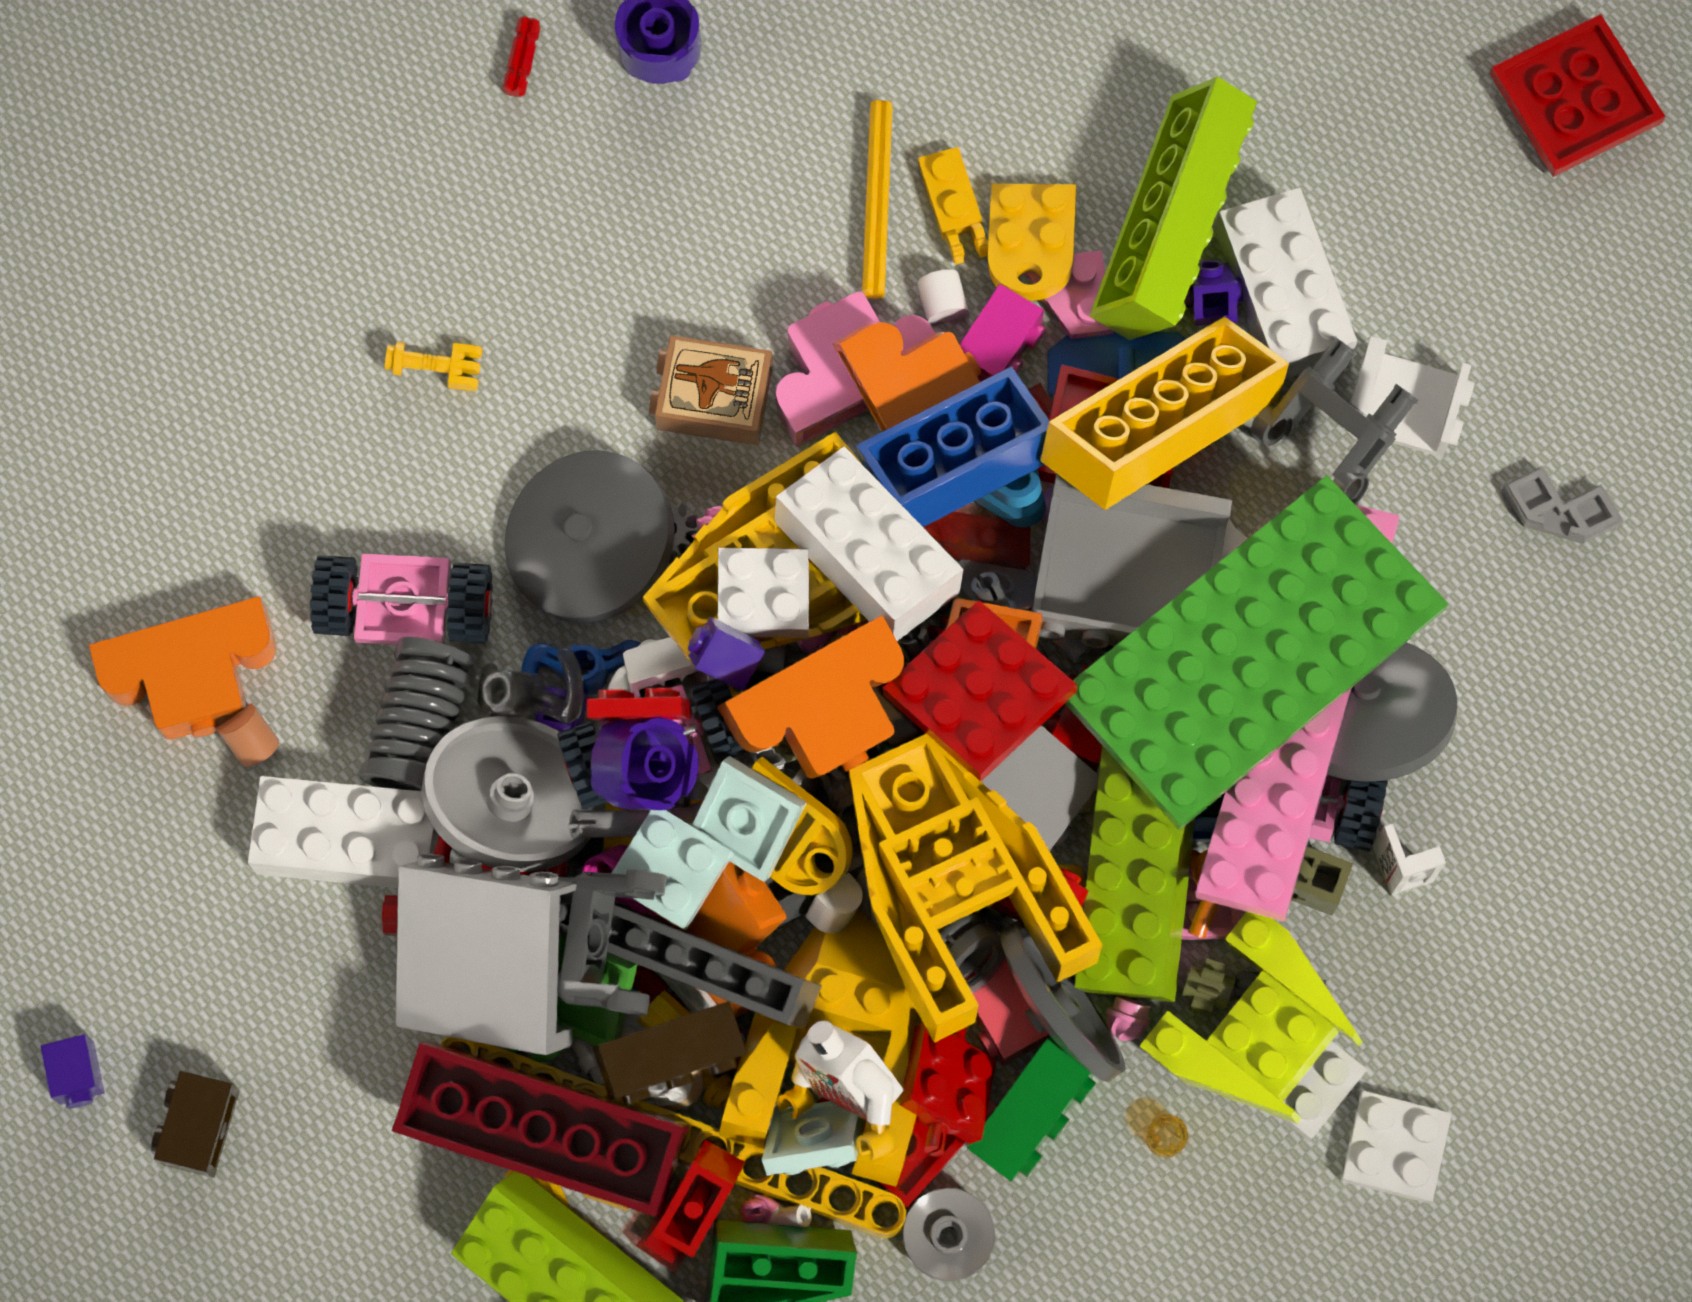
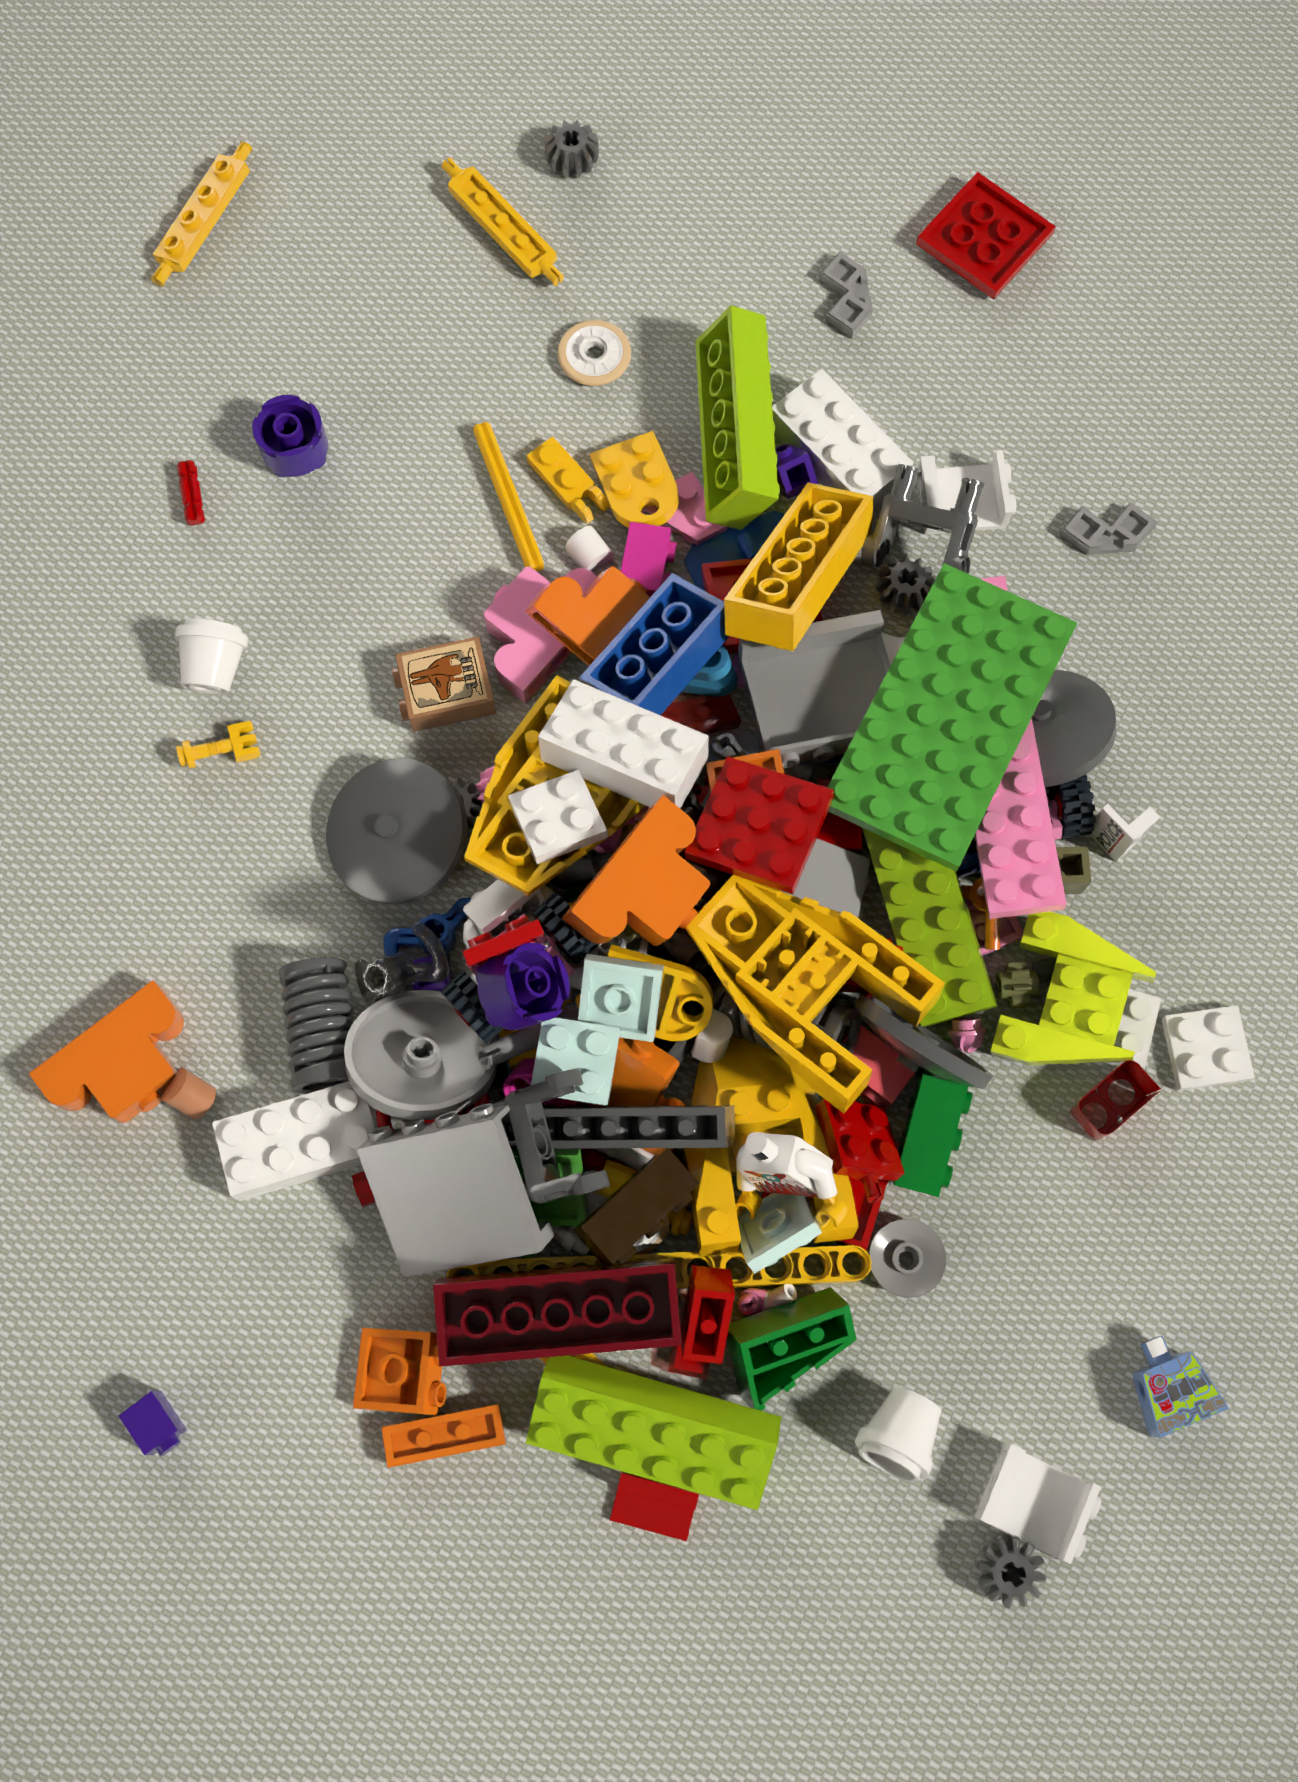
camera: 25 degrees left, 0 degrees up
dark brown brick [151,1071,240,1178] -> none
plate [310,553,493,645] -> none
dark purple brick [688,617,765,691] -> none
clear yellow bush [1146,1114,1188,1158] -> none
none -> white piece [175,619,248,694]
none -> orange plate [353,1328,447,1415]
none -> orange plate [381,1404,506,1468]
none -> wheel [558,320,631,386]
none -> light grey tile [819,251,873,339]
none -> flat silver gear [876,553,935,616]
none -> red piece [1069,1060,1161,1141]

